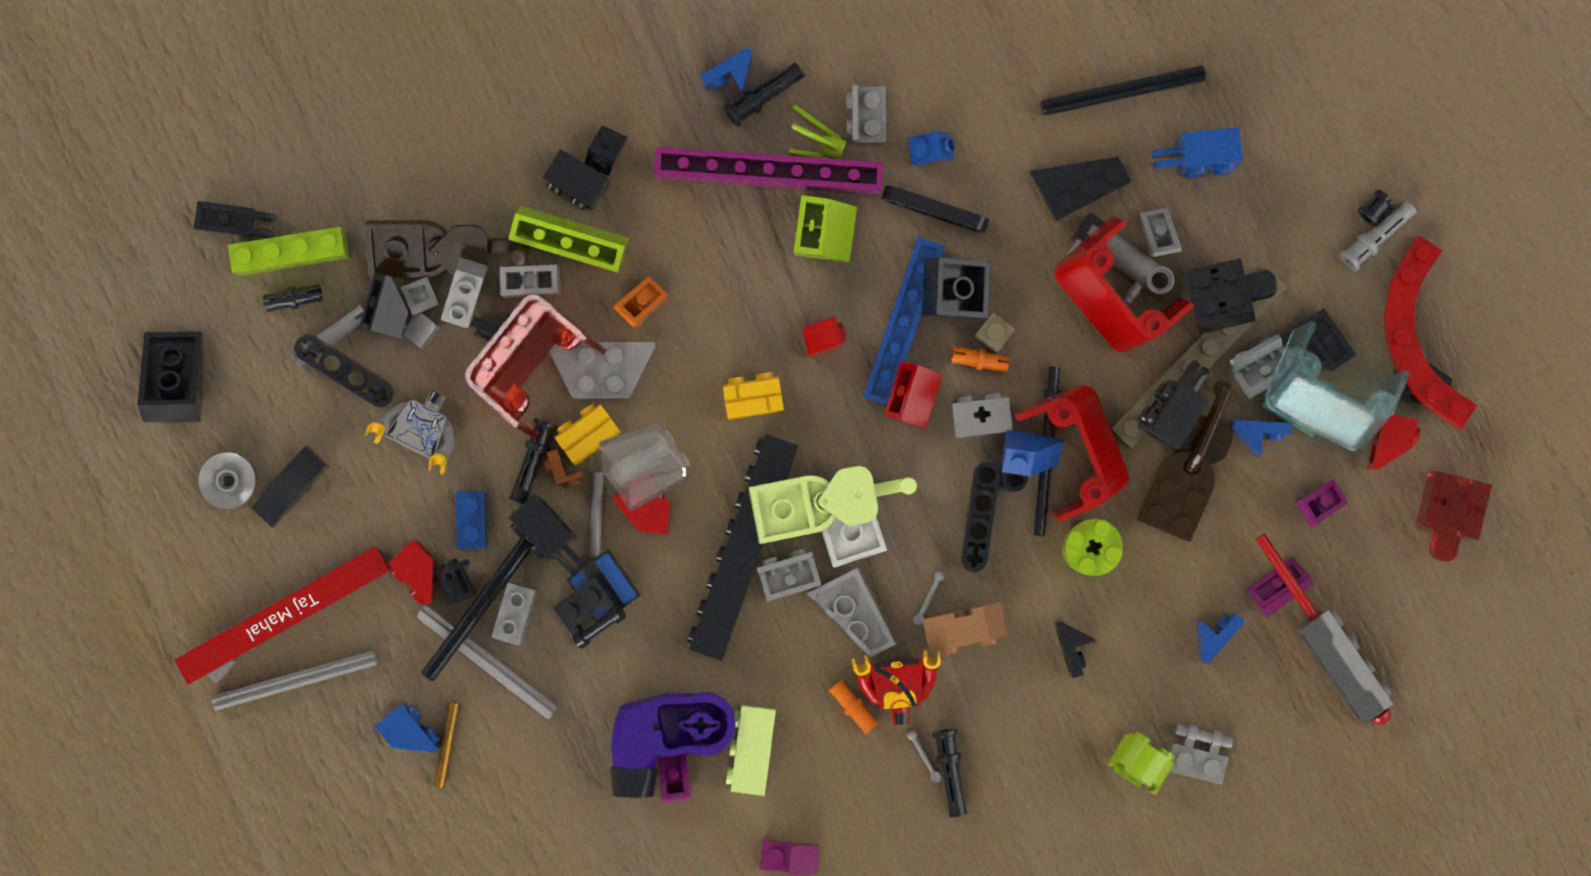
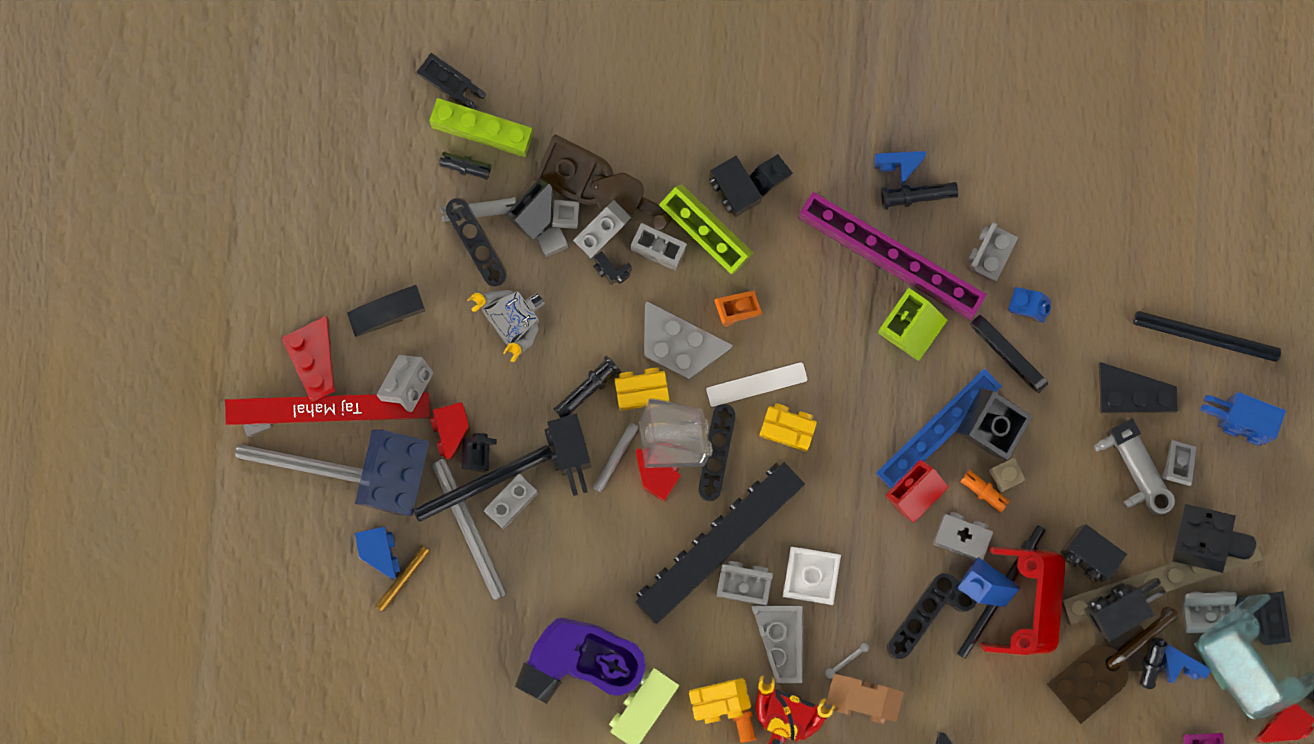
camera: 25 degrees right, 5 degrees down
black slope [137,332,203,422] -> none
light grey dish [198,452,256,509] -> none
blue plate [456,491,487,549] -> none
clear red windscreen [465,294,607,438] -> none
dark orange bracket [544,449,586,489] -> none
black plate [553,575,626,649] -> none
piece [566,549,641,622] -> none
magenta slope [658,753,692,803] -> none
yellowish green plate [748,466,917,544] -> none
lime plant [788,105,847,159] -> none
red slope [802,317,846,358] -> none
red windscreen [1054,216,1194,352] -> none
lime brick [1062,519,1123,576] -> none
none -> red wing [281,316,335,402]
none -> dark blue brick [355,429,429,516]
none -> light grey bracket [377,355,433,412]
none -> yellow brick [689,678,751,724]
none -> black beam [698,404,735,502]
none -> white sticker [706,362,807,407]
none -> black brick [1060,524,1127,582]
none -> black pin [1139,638,1168,689]

